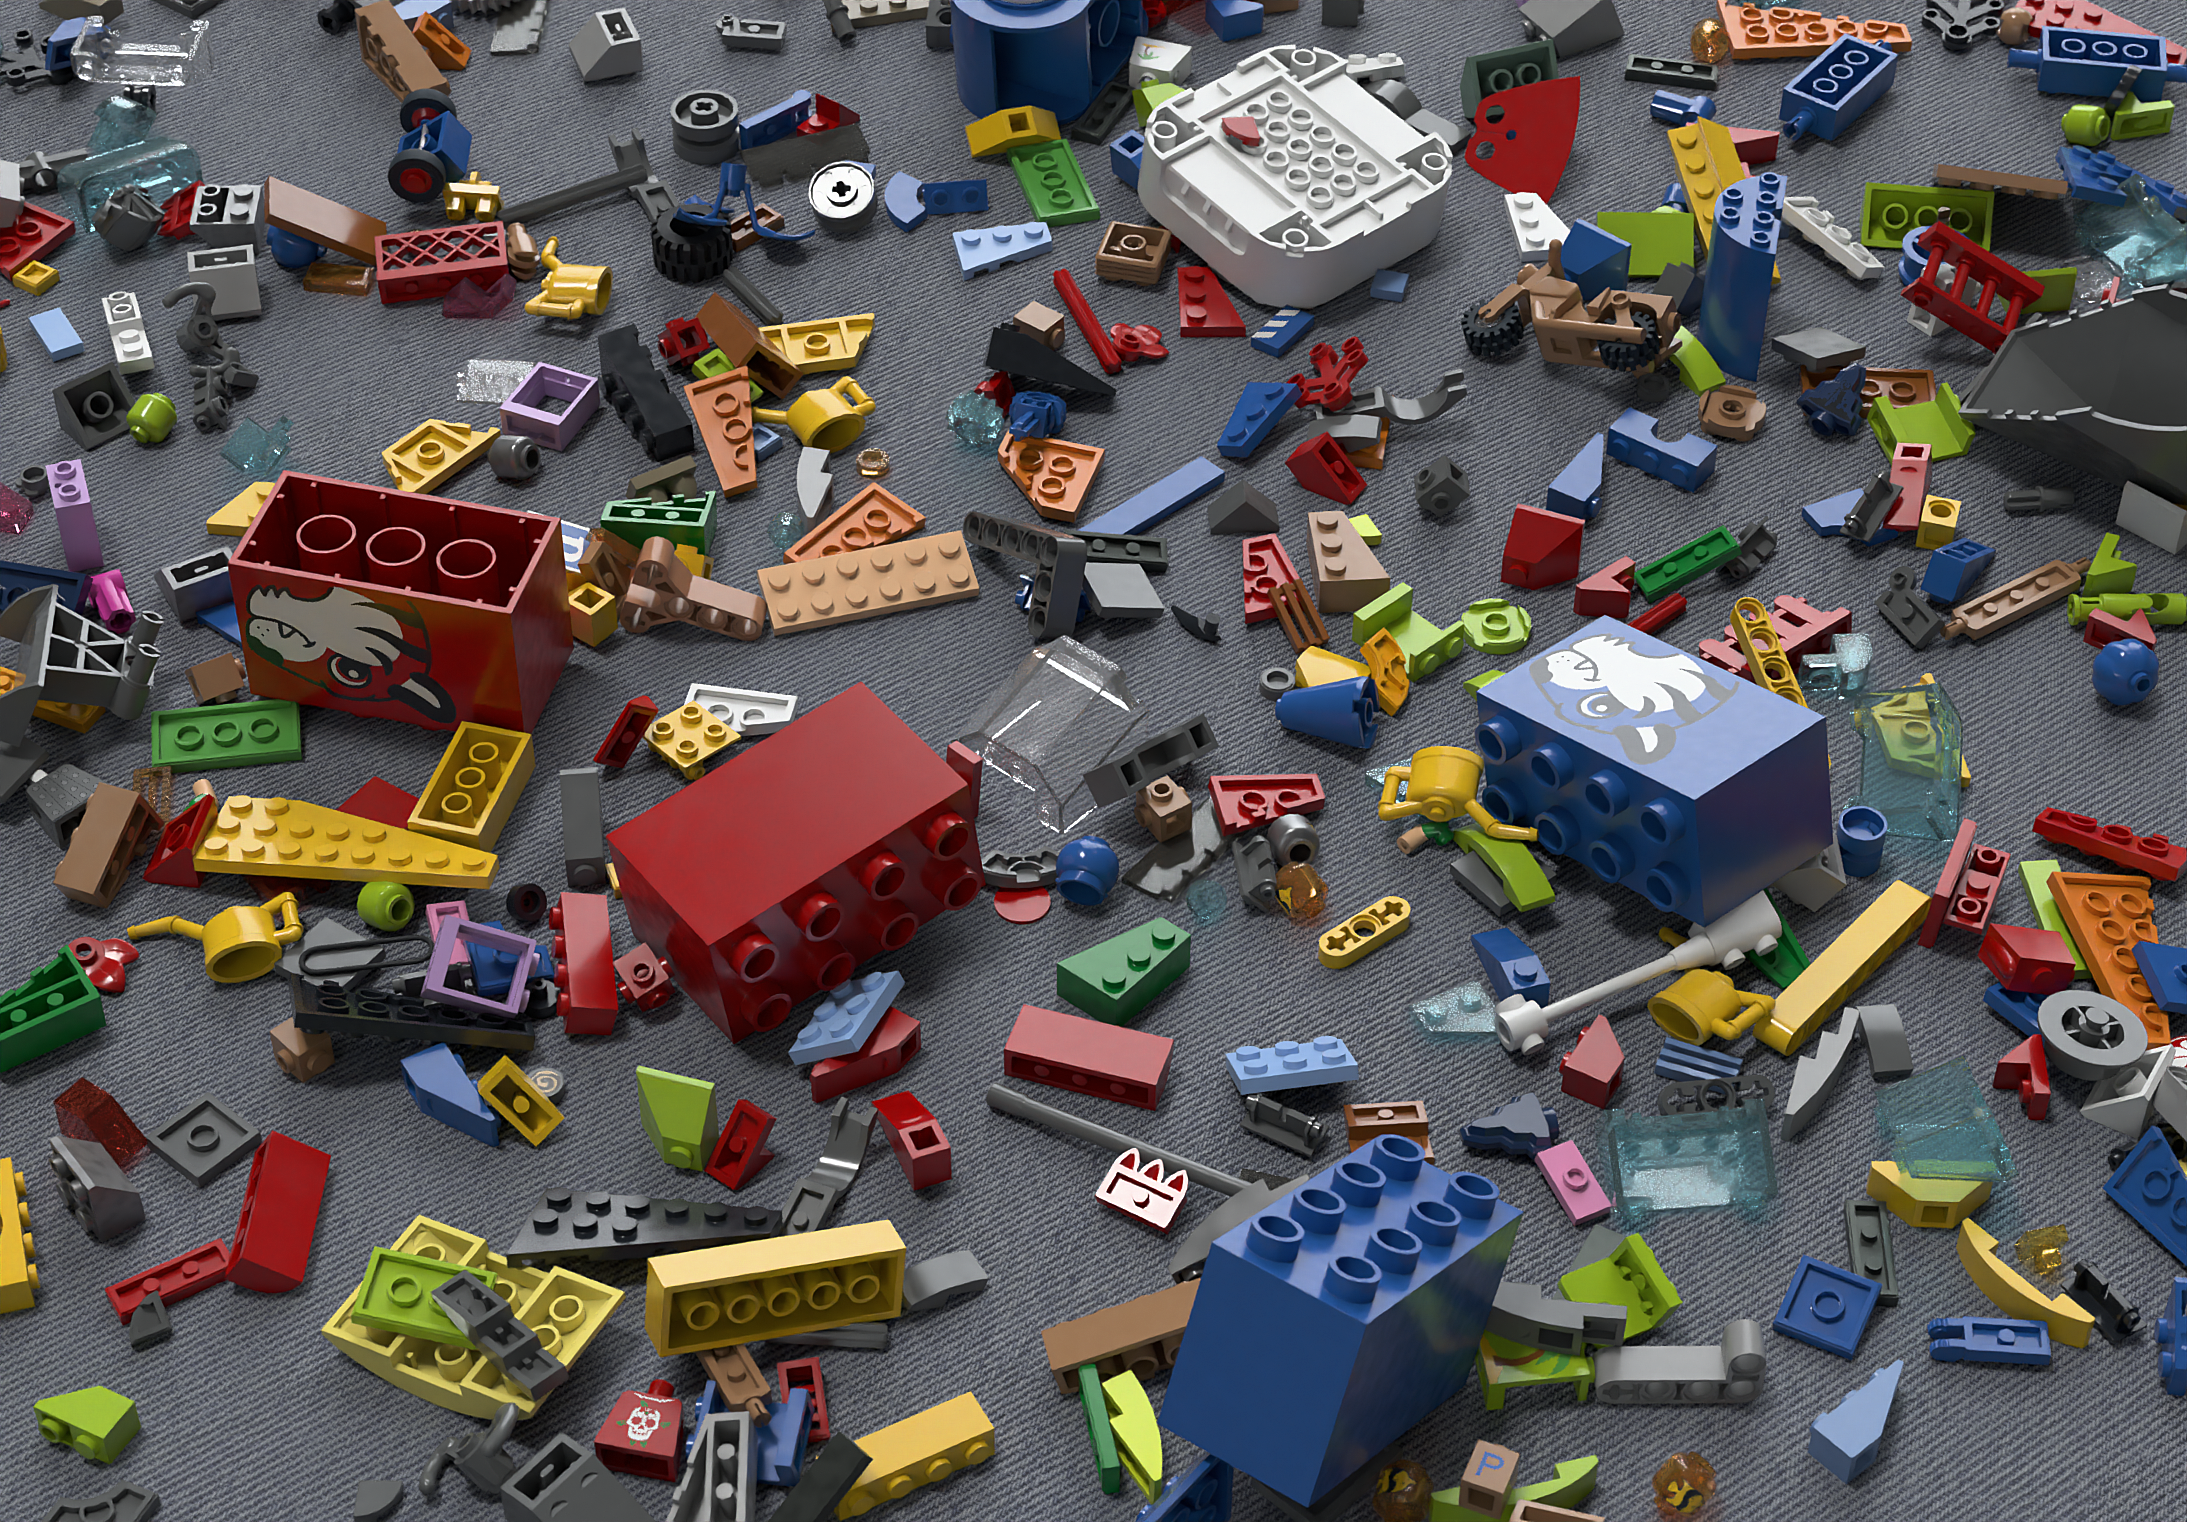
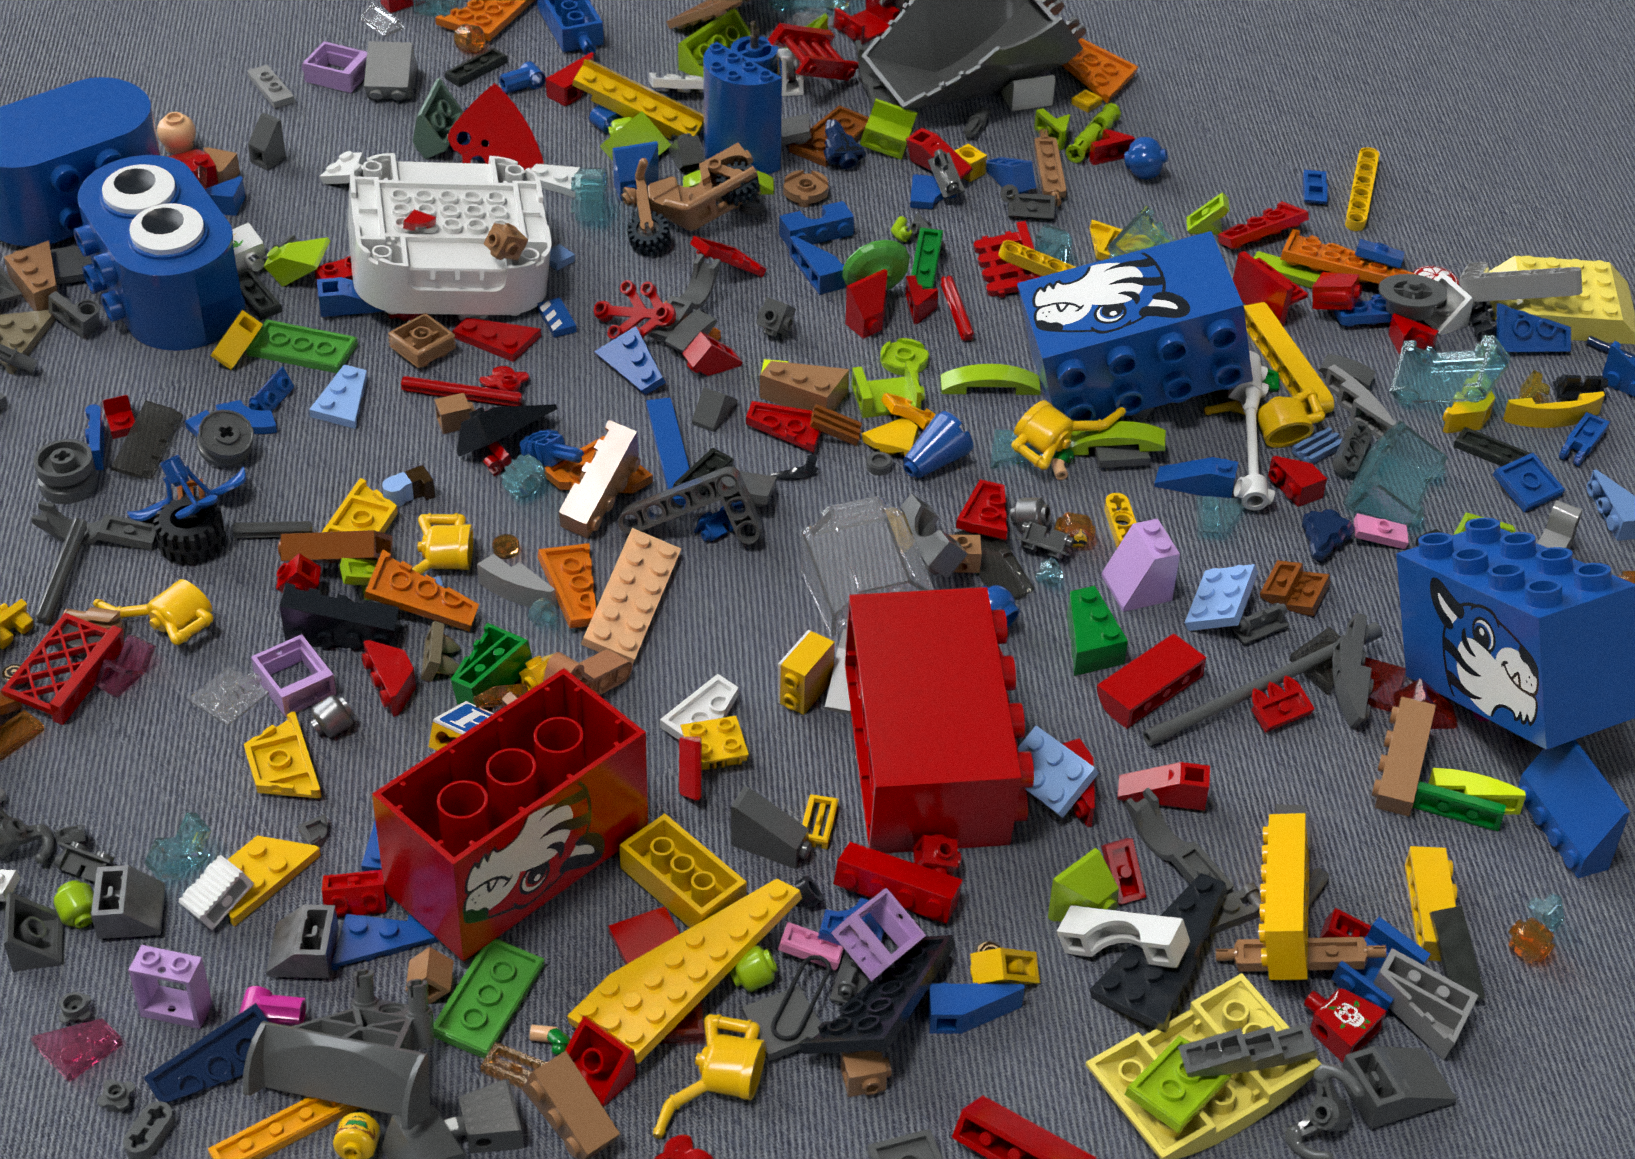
camera: 60 degrees left, 0 degrees up
none -> flat silver slope [91,865,165,939]
none -> white brick [179,855,254,930]
none -> red slope [361,640,416,717]
none -> leg [382,465,435,507]
none -> medium nougat brick [483,223,528,261]
none -> wedge [559,420,641,539]
none -> clear light blue brick [571,167,608,221]
none -> red wing [690,236,767,277]
none -> bright green hat [842,240,910,290]
none -> lime arm [891,216,912,242]
none -> white arch [1057,906,1190,968]
none -> lavender slope [1102,518,1180,612]
none -> lime slope [1186,192,1230,235]

